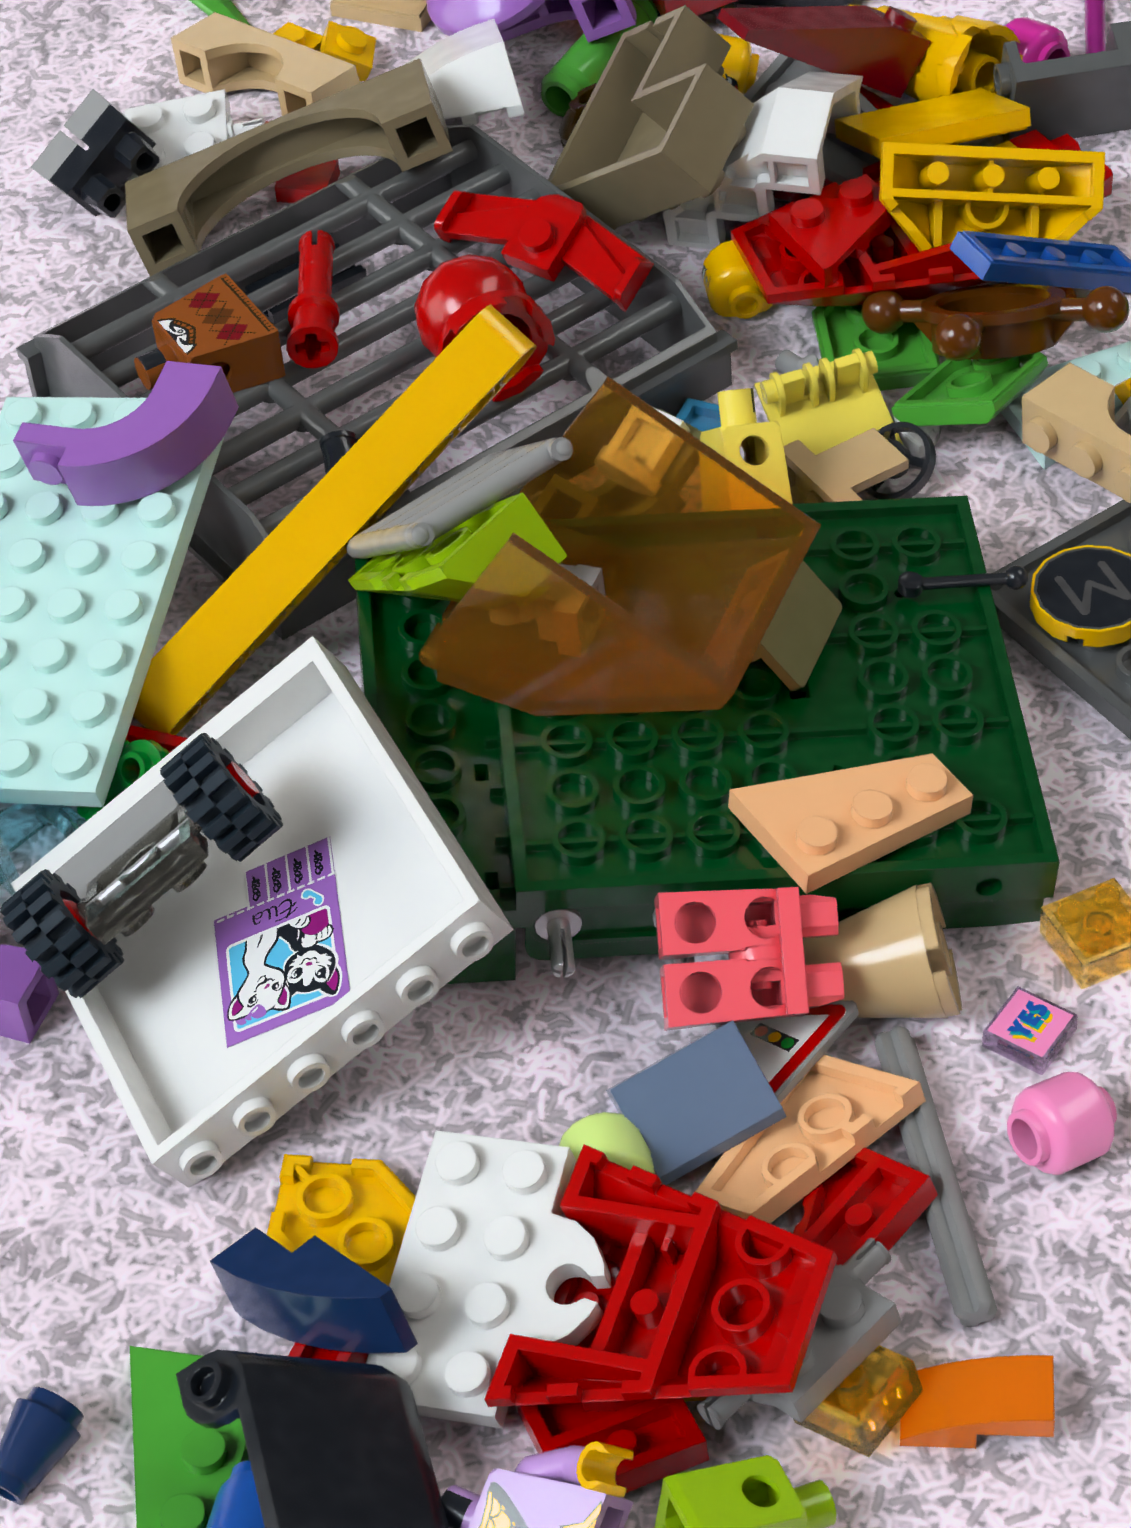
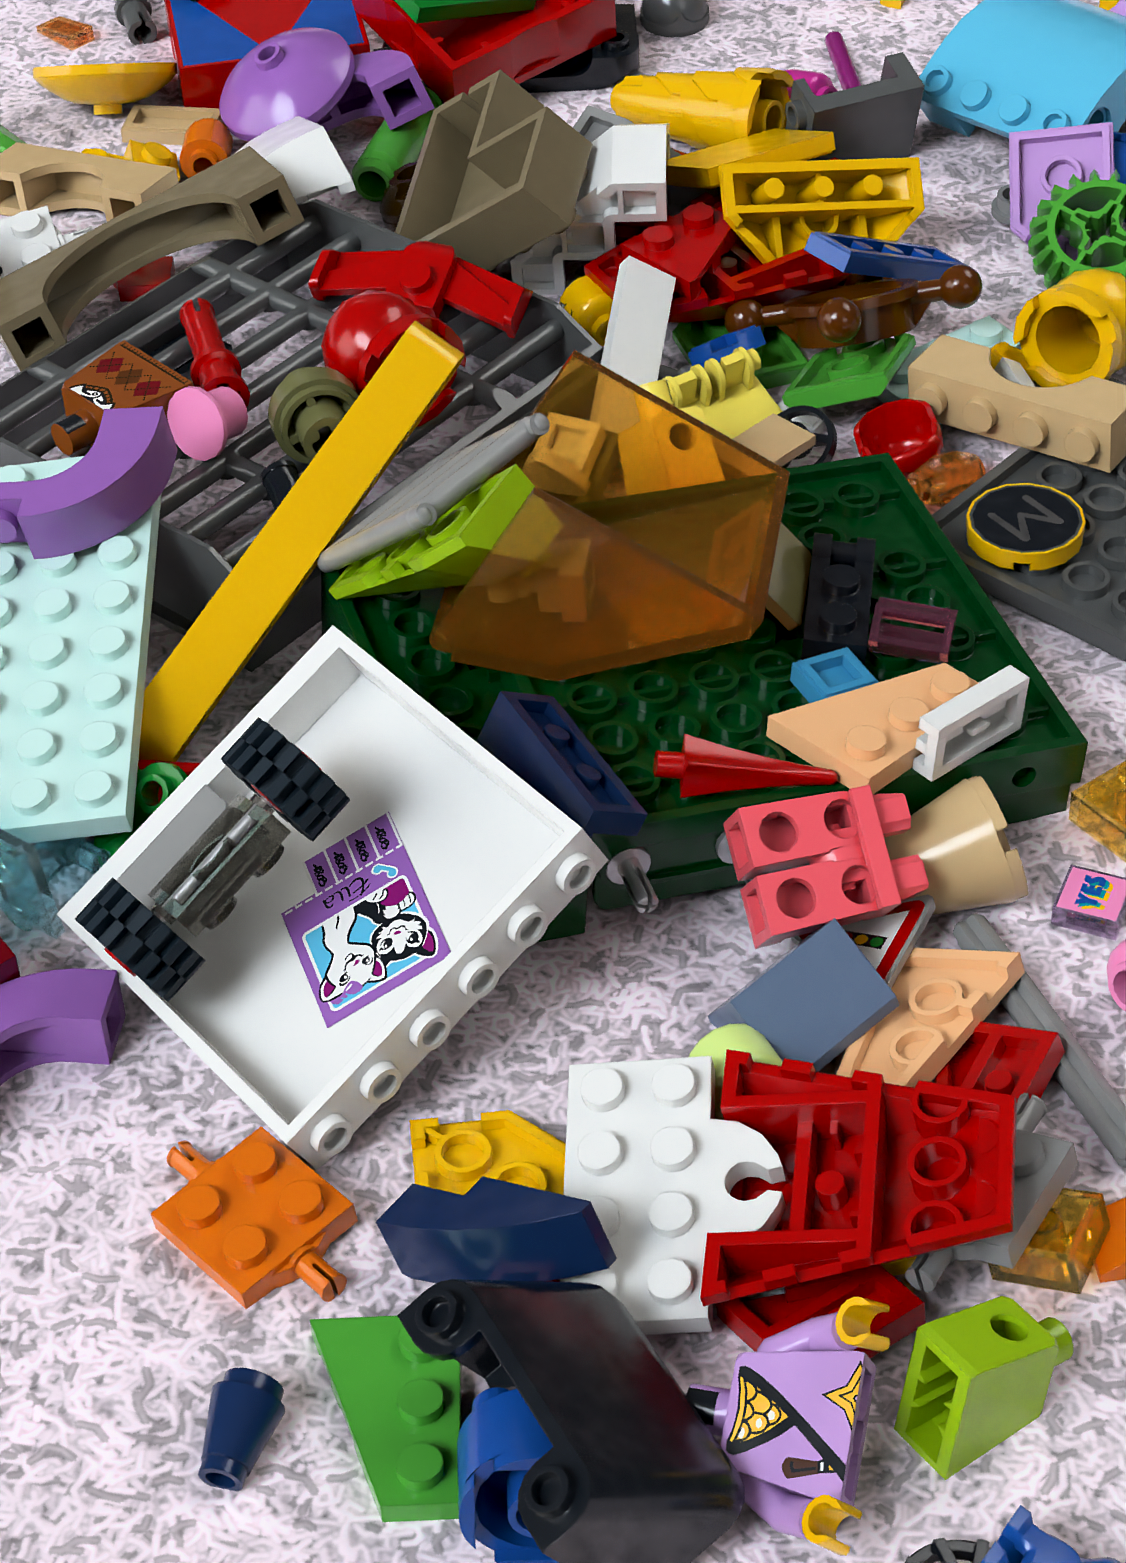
camera: 15 degrees left, 5 degrees down
dark red wedge [717,5,931,99] -> none
black hinge [897,565,1028,598] -> none
none -> orange plate [150,1127,358,1309]
none -> bright pink piece [167,386,248,461]
none -> orange brick [179,118,233,178]
none -> olive piece [268,367,359,464]
none -> dark blue panel [476,691,648,838]
none -> white tile [590,255,676,460]
none -> red piece [653,733,838,798]
none -> blue tile [687,325,766,368]
none -> dark azure tile [790,647,879,703]
none -> black plate [801,532,876,666]
none -> red hair [853,398,944,480]
none -> clear pink piece [868,597,958,664]
none -> clear orange piece [907,451,986,507]
none -> white tile [912,665,1030,782]

